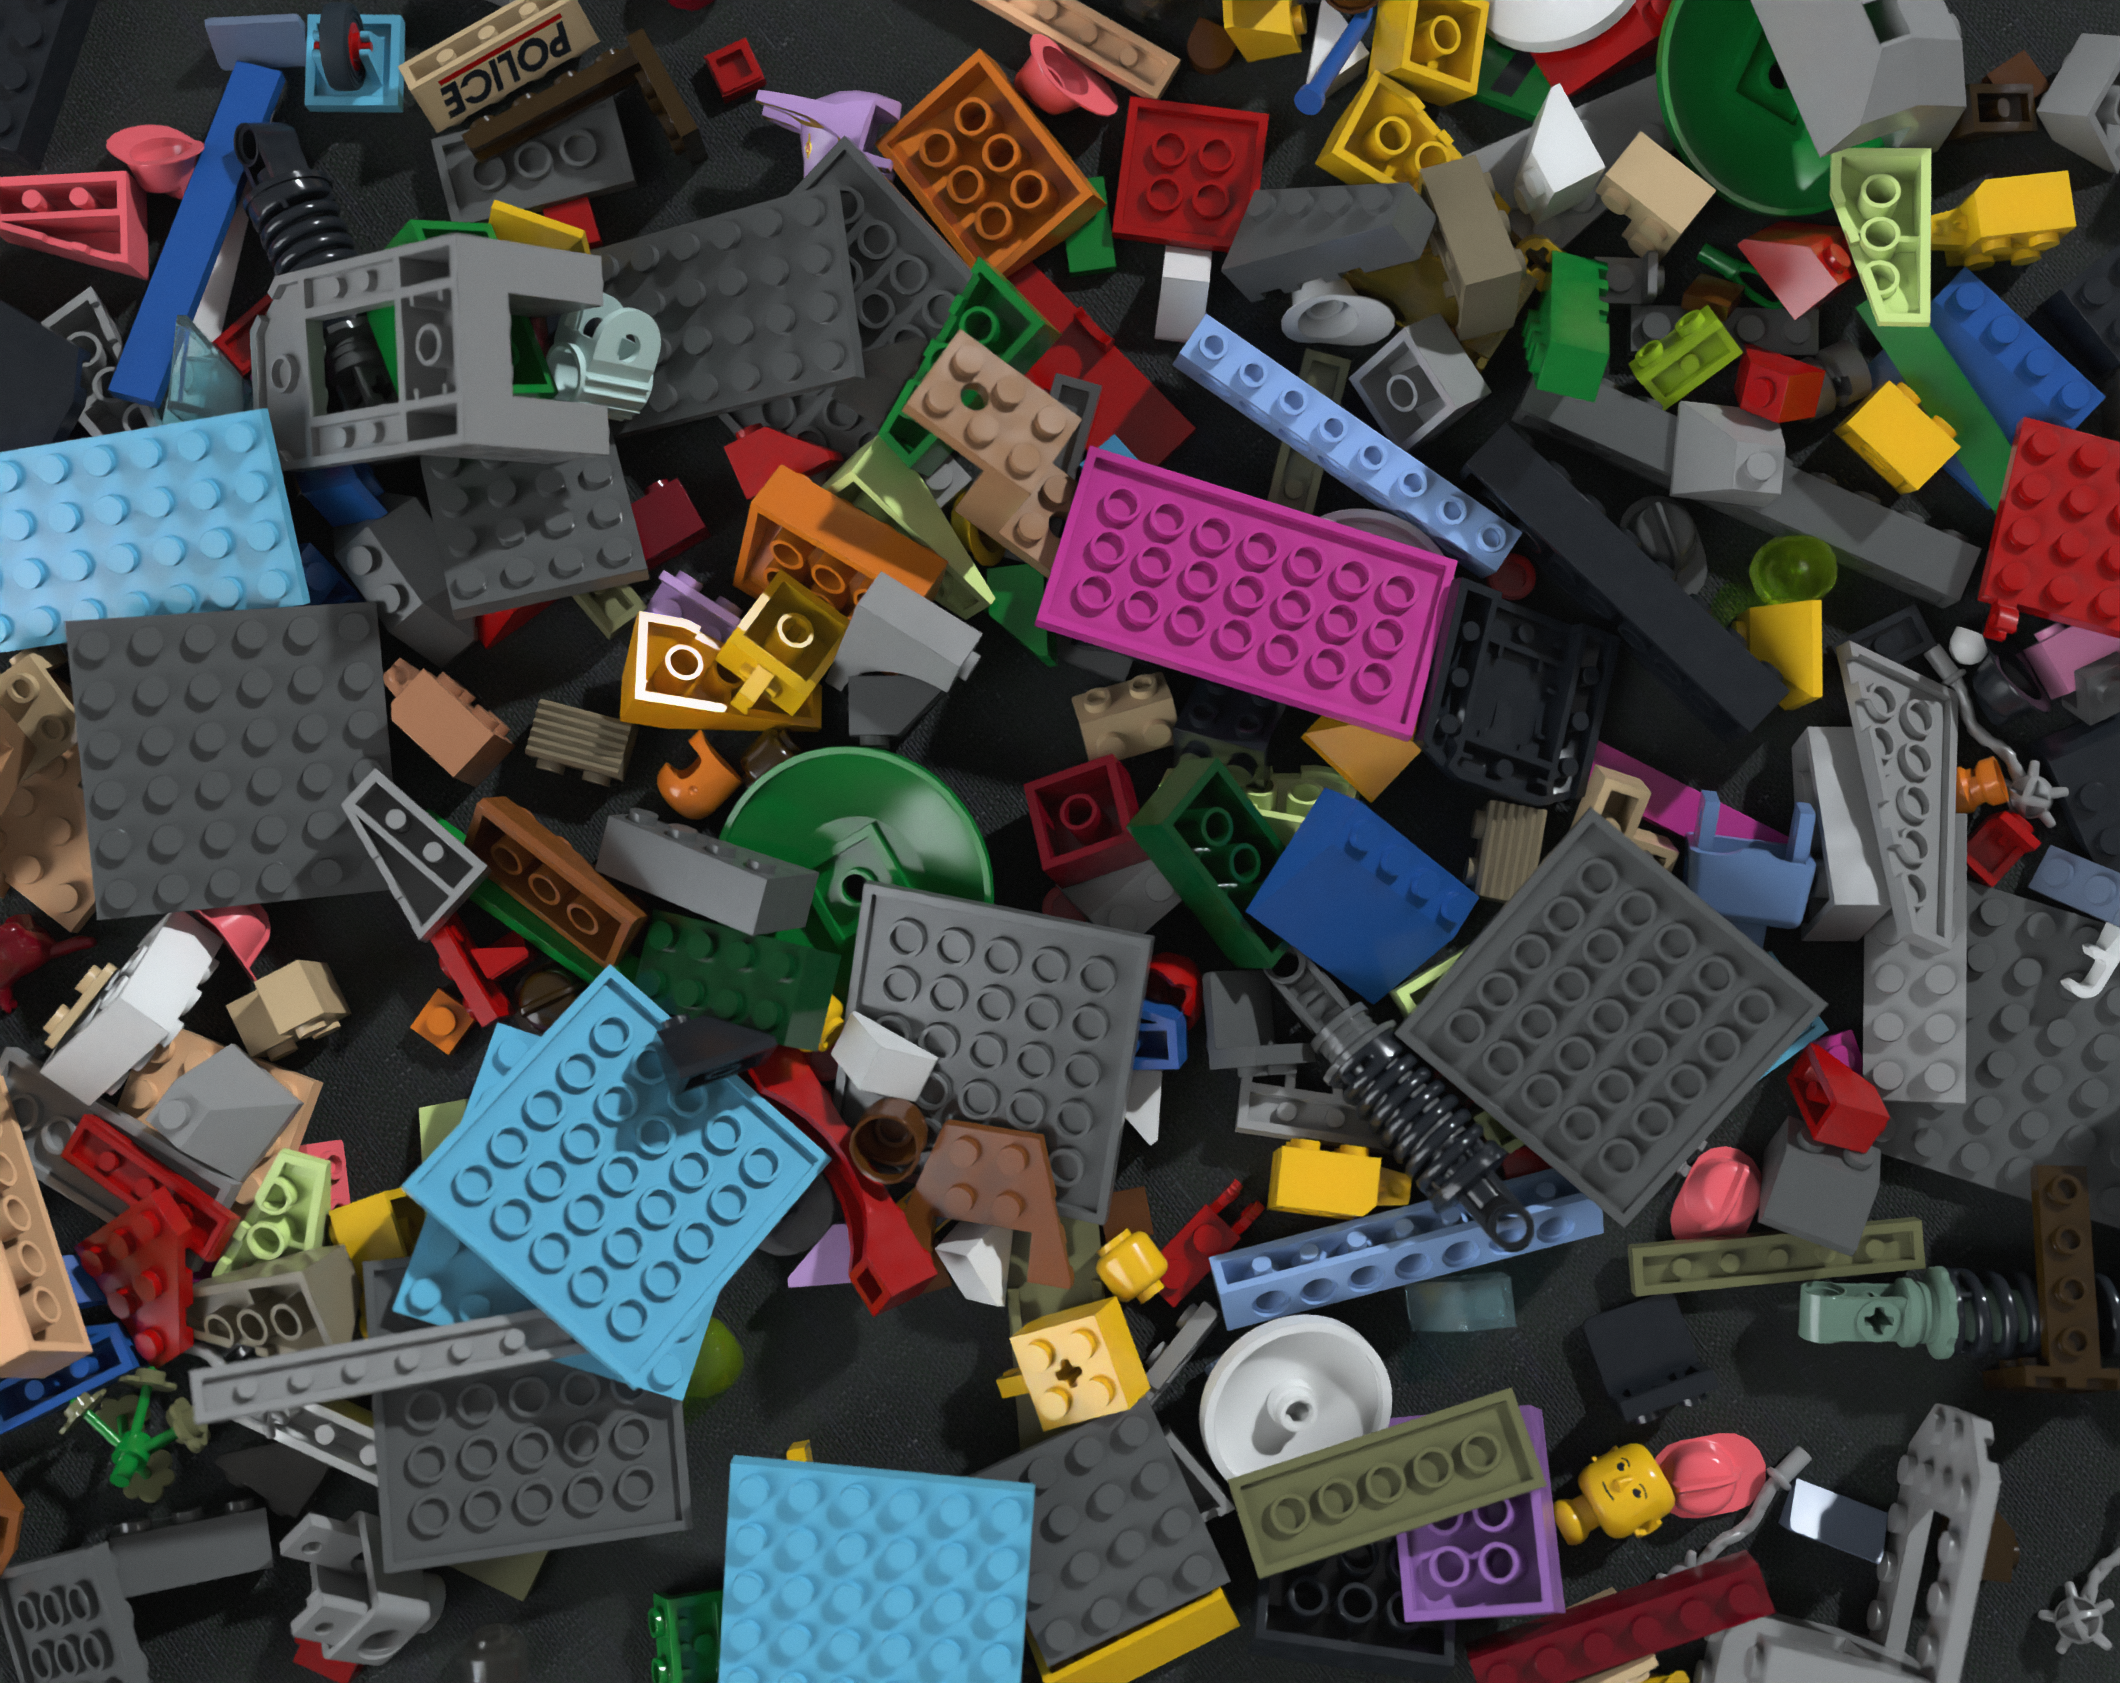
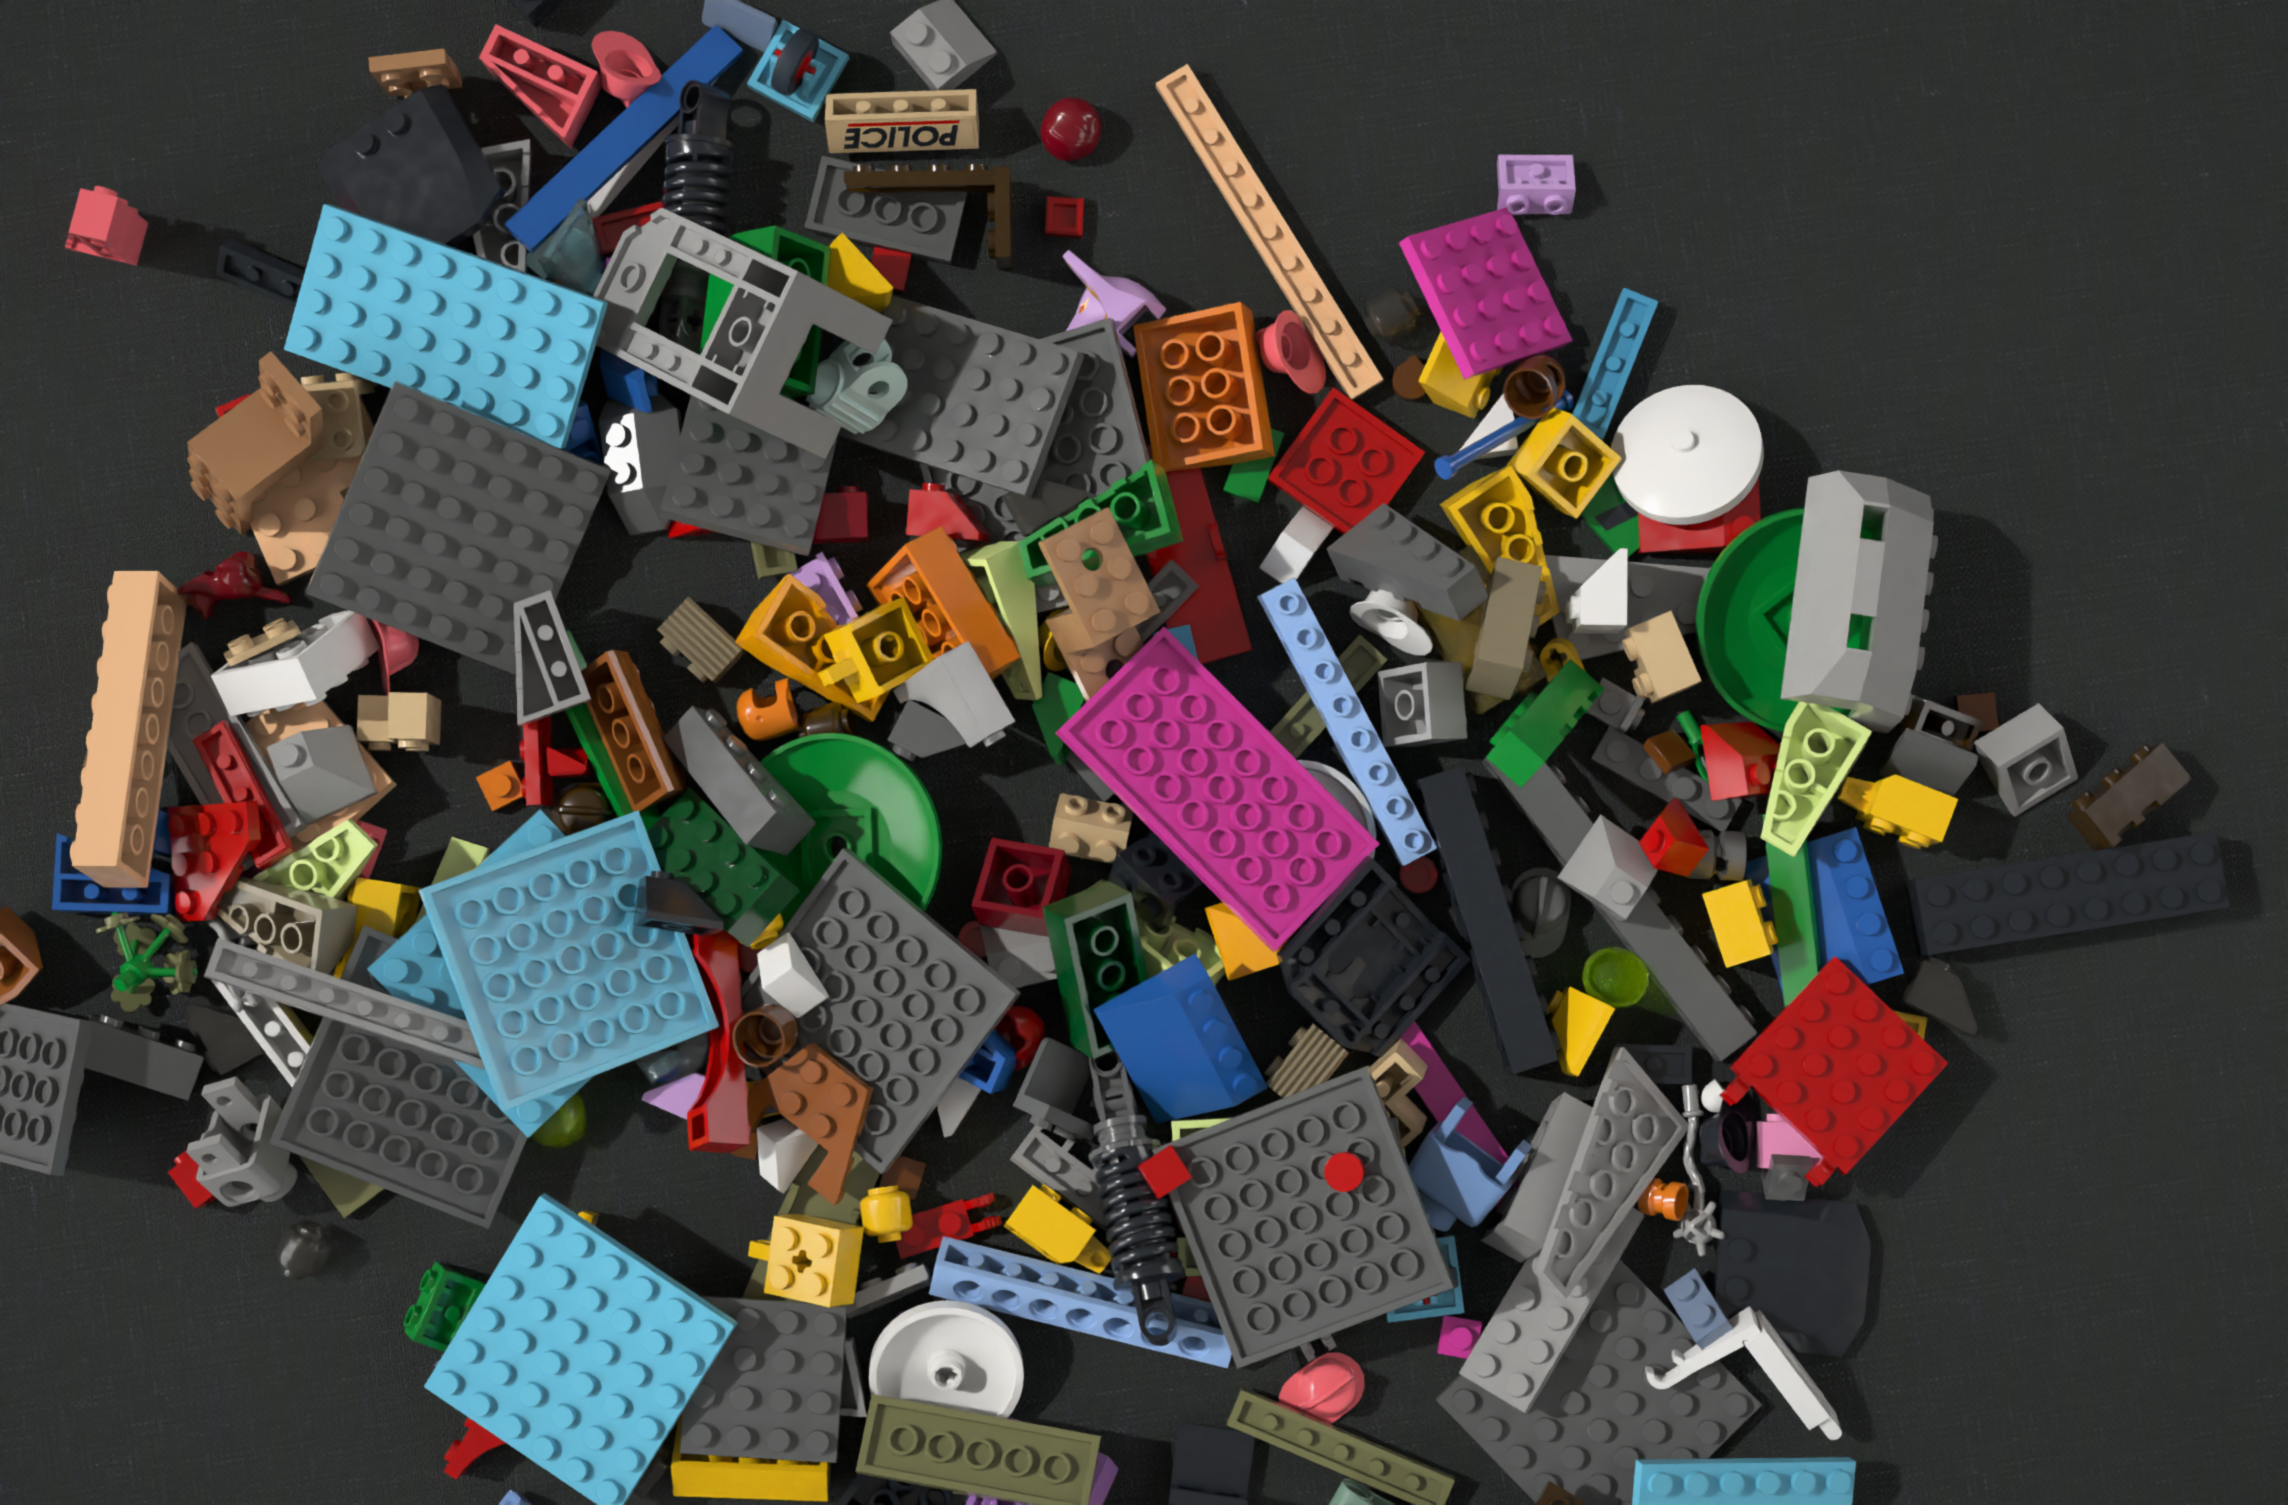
camera: 25 degrees right, 0 degrees up
nougat hinge [383,658,515,787] -> none
clear light blue slope [1405,1272,1516,1332] -> none
lime bracket [1629,305,1743,411] -> none
dark grey slope [1758,1115,1881,1257] -> none
red slope [1786,1042,1890,1154] -> none
red bracket [1967,811,2041,888] -> none
none -> clear light blue tile [644,1051,684,1084]
none -> red tile [1137,1145,1192,1200]
none -> red tile [1324,1151,1365,1192]
none -> dark grey tile [1878,728,1978,797]

